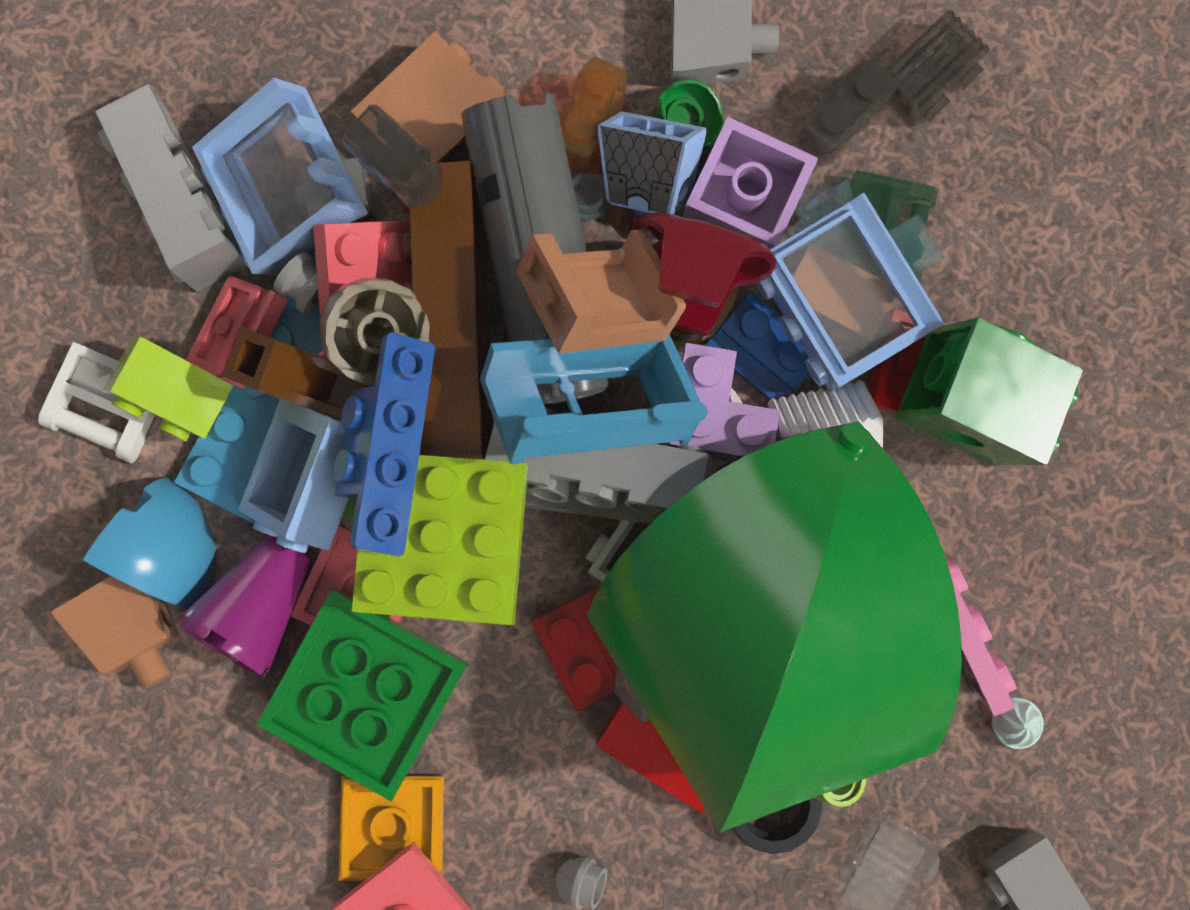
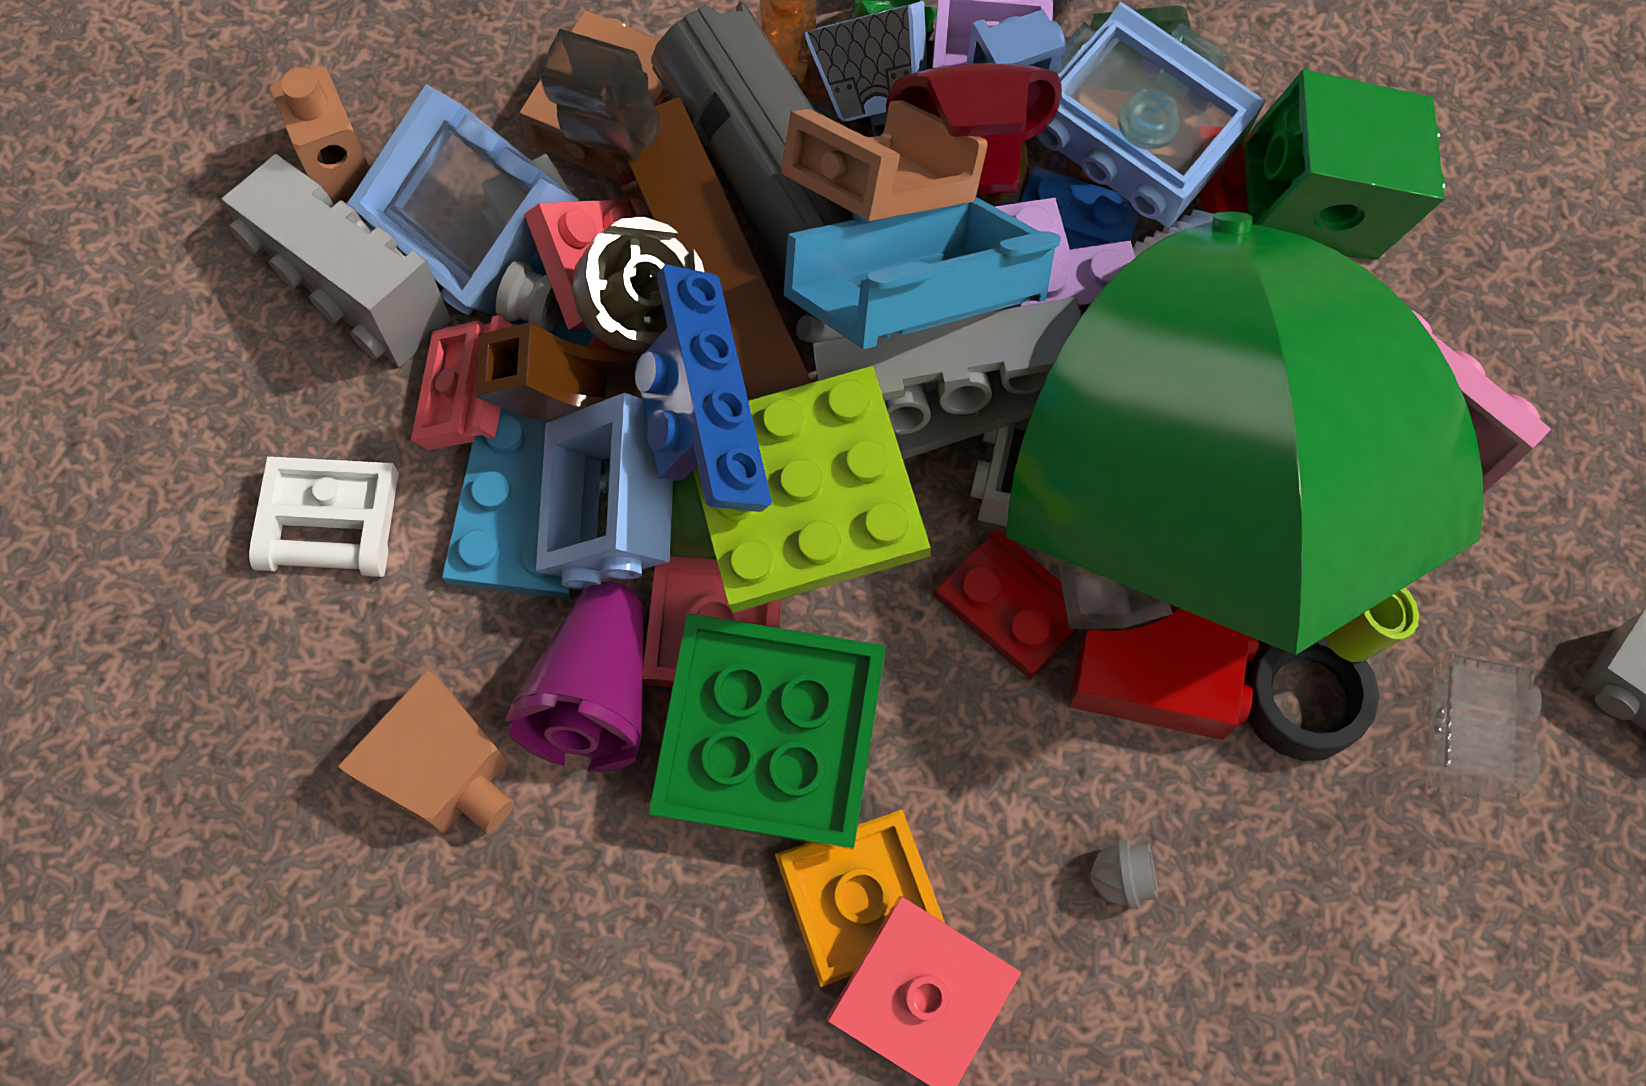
camera: 15 degrees left, 15 degrees down
dark azure brick [83,477,216,609] -> none
lime brick [104,336,234,442] -> none
light aqua plate [992,698,1044,749] -> none
none -> nougat torso [269,66,370,206]
none -> medium blue brick [967,9,1066,73]
none -> clear light blue plate [1118,89,1180,150]

